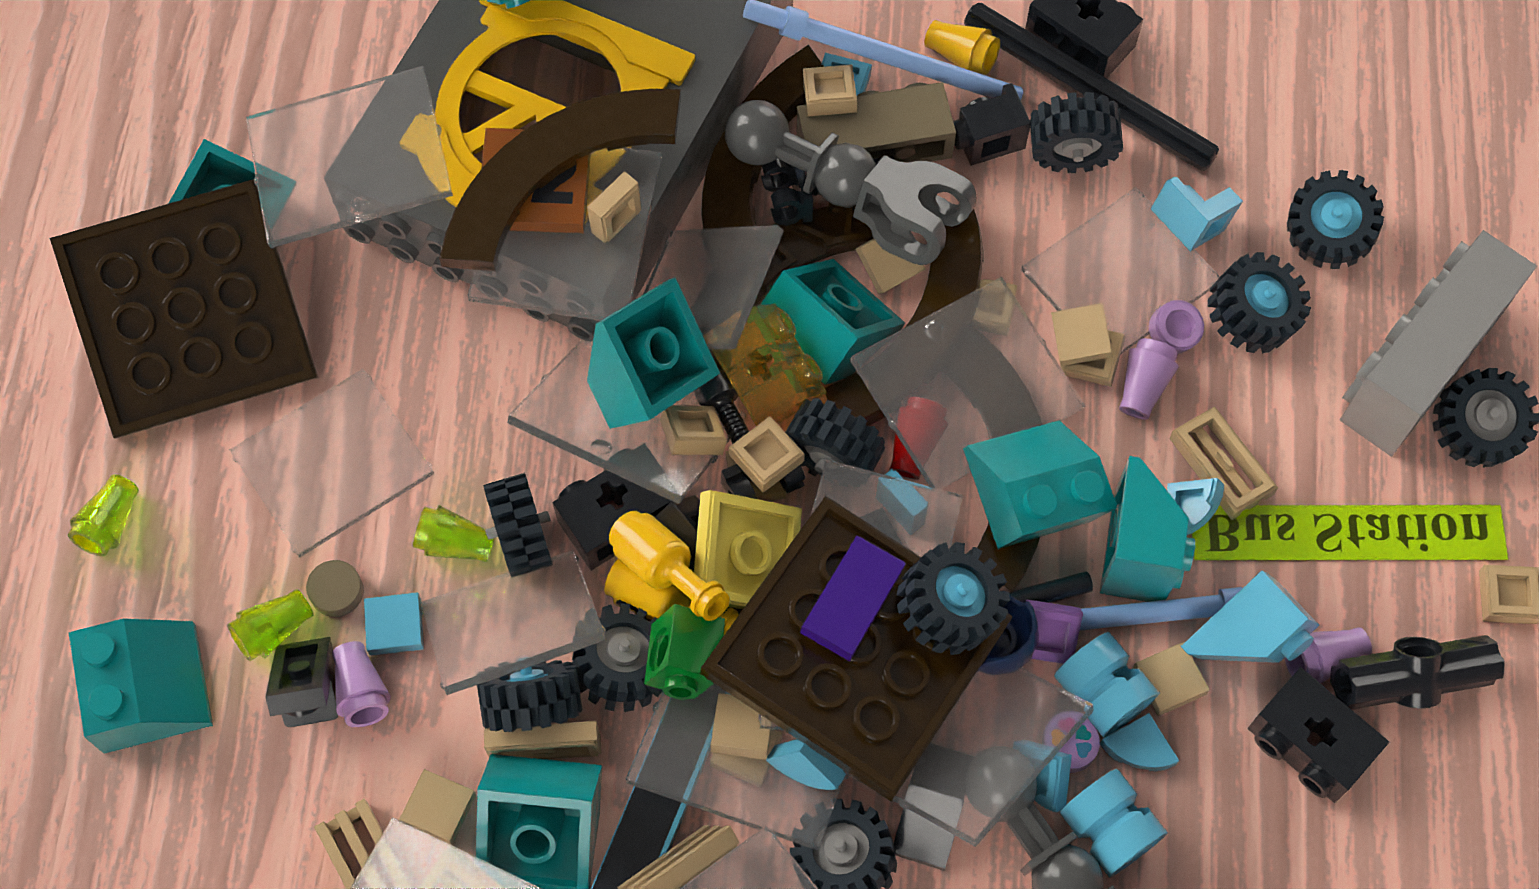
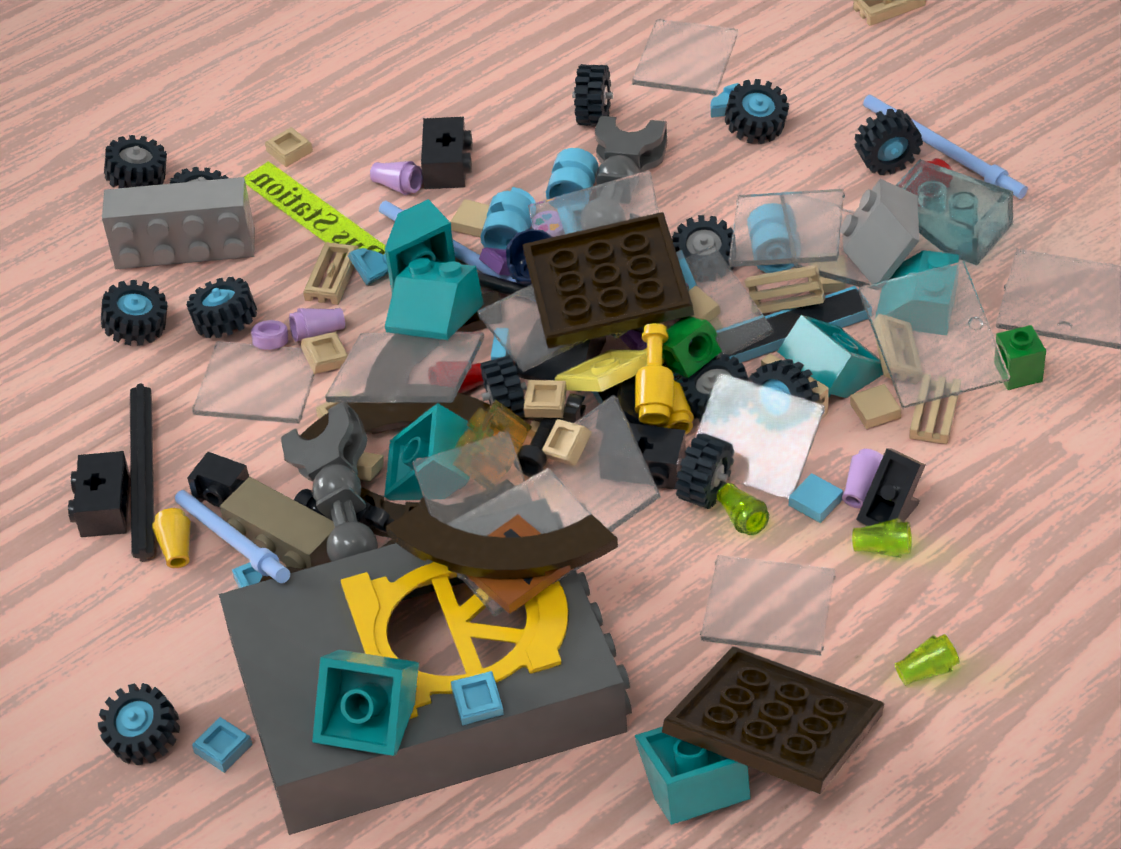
camera: 130 degrees left, 20 degrees down
teal slope [68,618,213,754] -> none
clear piece [246,66,453,248] -> none
dark tan tile [306,560,364,617] -> none
tan tile [587,171,641,243] -> none
teal slope [587,278,720,429] -> none
dark purple tile [800,536,906,661] -> none
tan tile [803,65,857,117] -> none
black wheel [897,542,1010,655] -> none
black wheel [1030,92,1123,173] -> none
tan tile [1051,303,1112,366] -> none
medium azure panel [1151,177,1243,251] -> none
medium azure slope [1181,571,1319,663] -> none
black piece [1330,635,1505,710] -> none
none -> medium azure tile [451,671,504,726]

